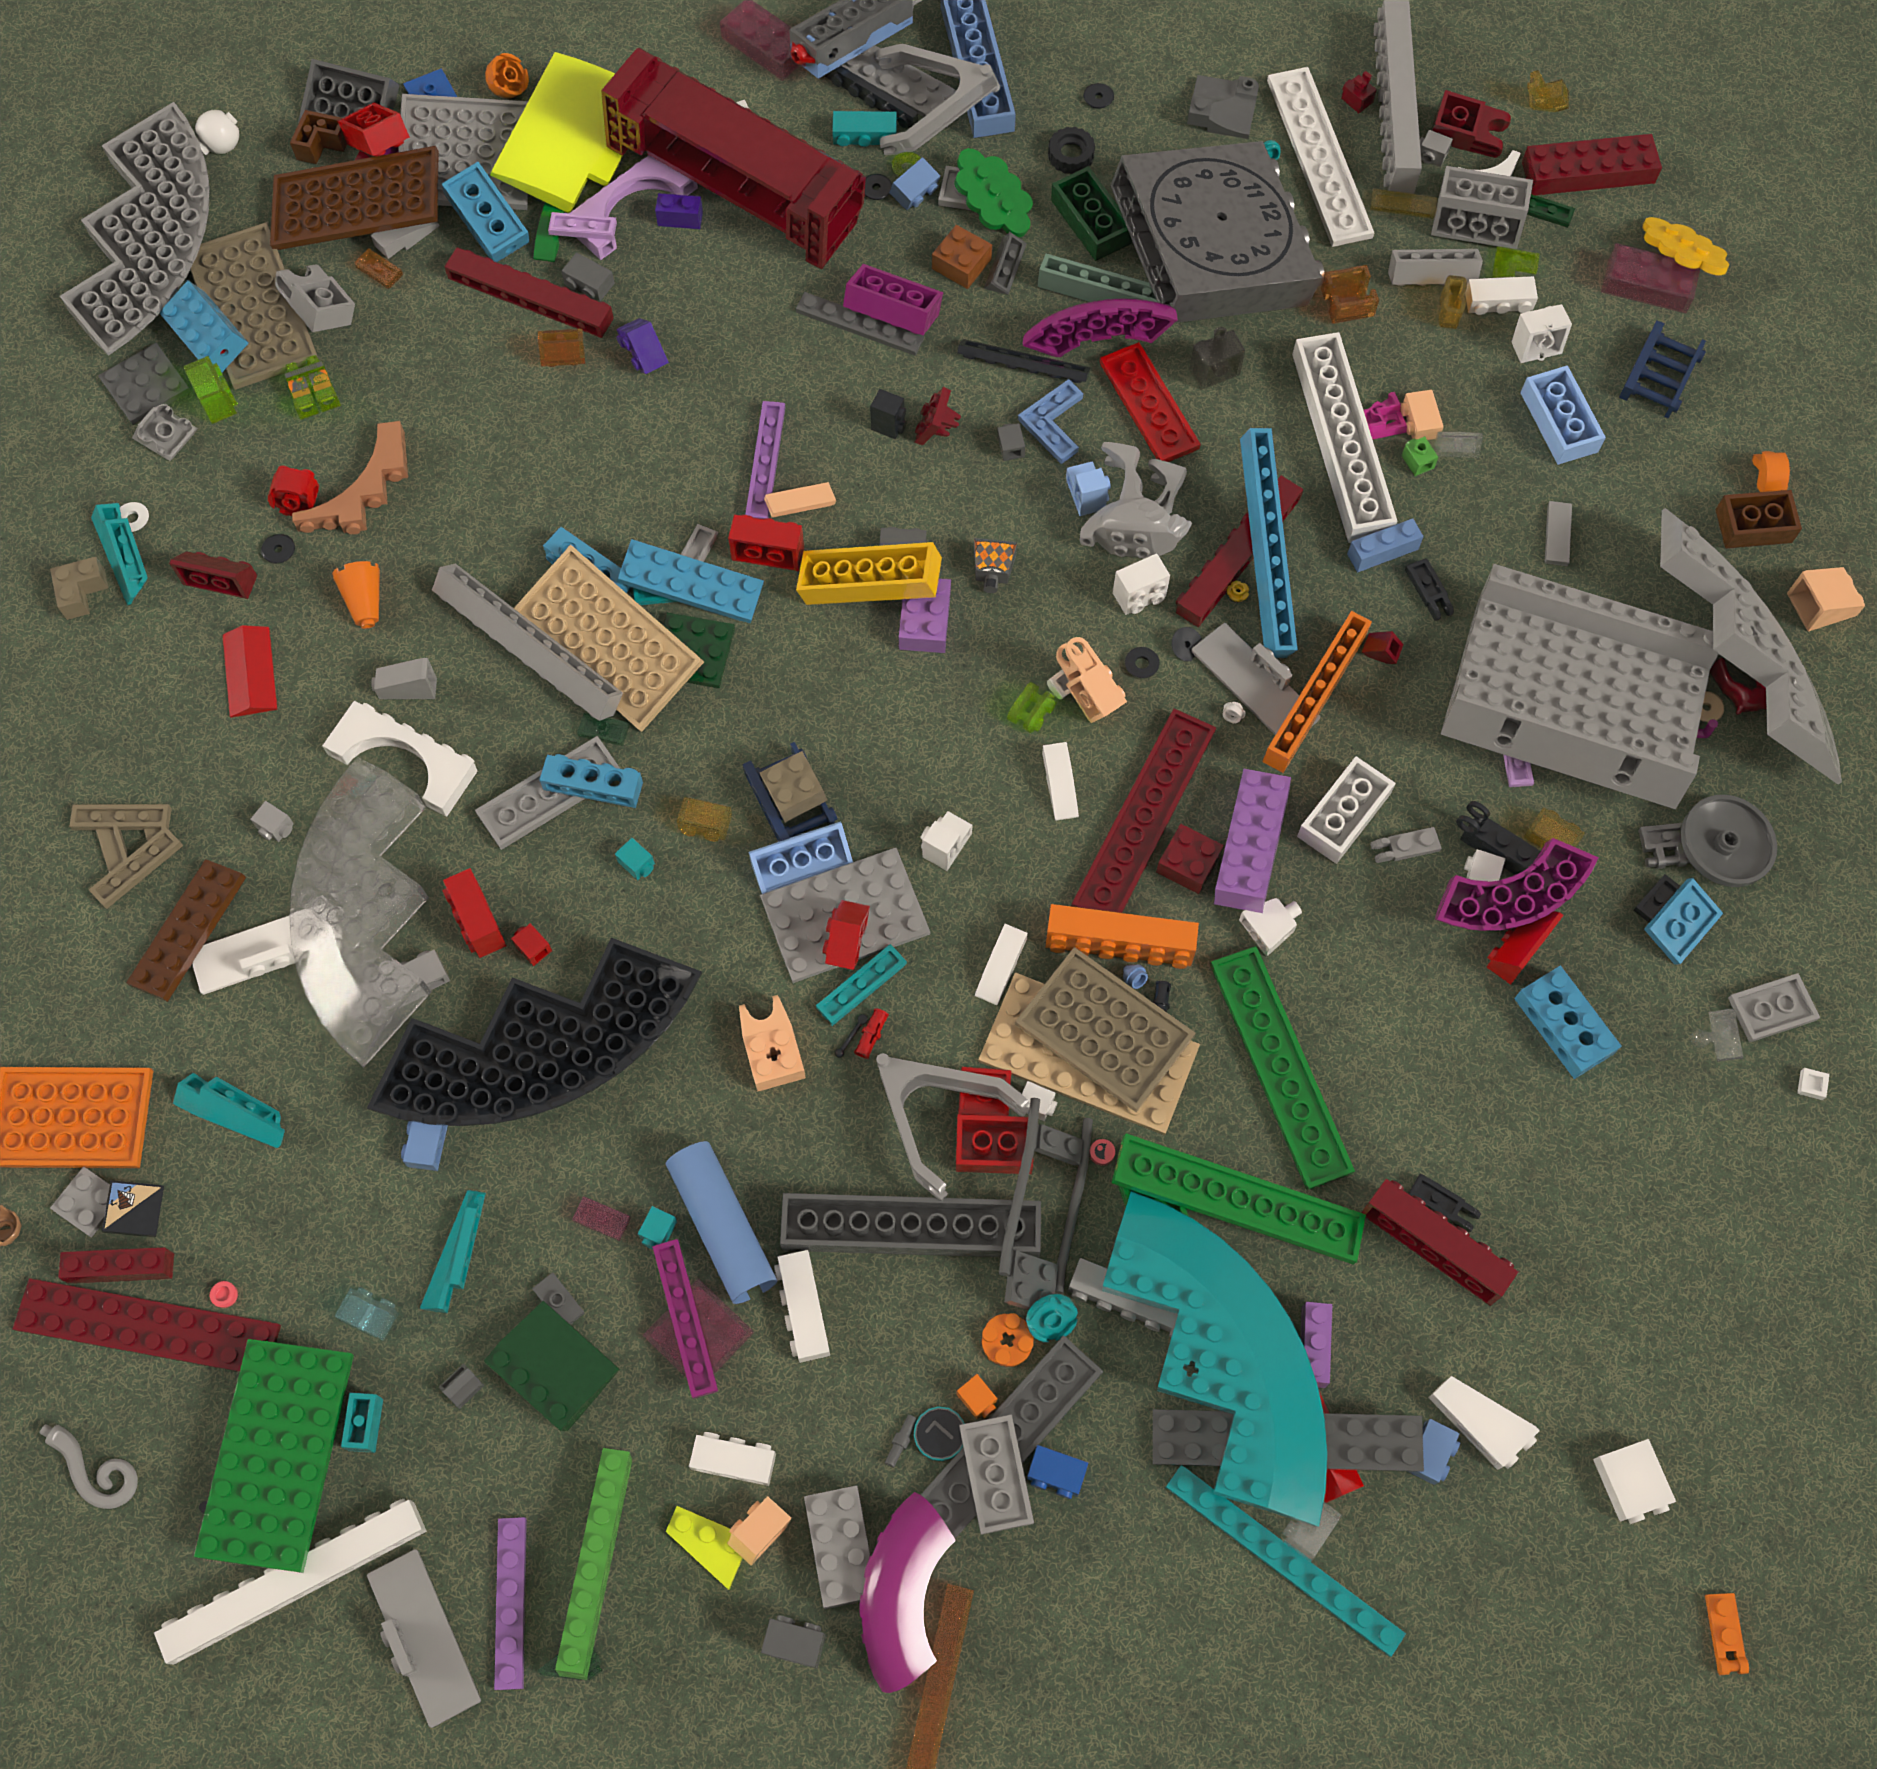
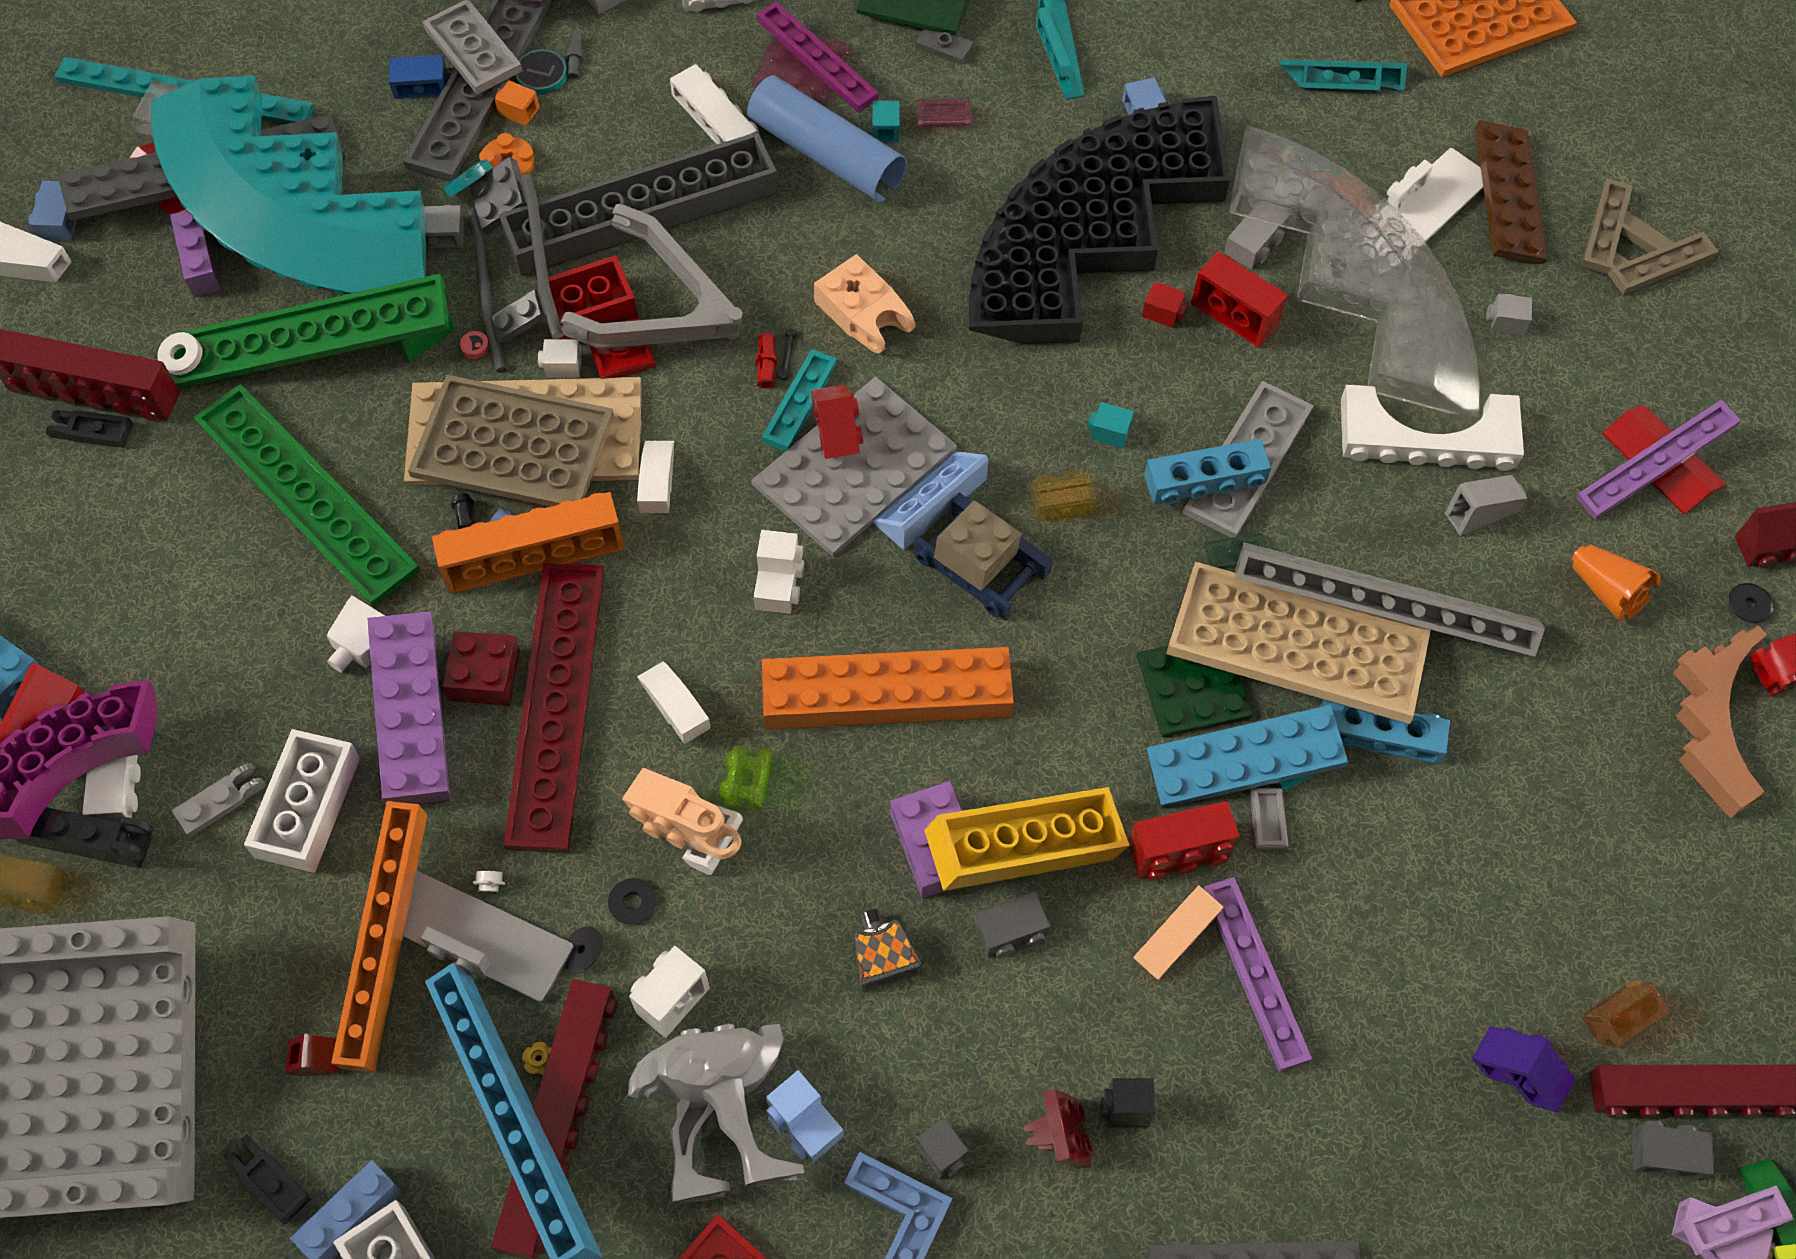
camera: 155 degrees right, 5 degrees down
none -> white piece [158,332,202,375]
none -> orange brick [762,647,1014,730]
none -> medium lavender plate [1576,399,1741,520]

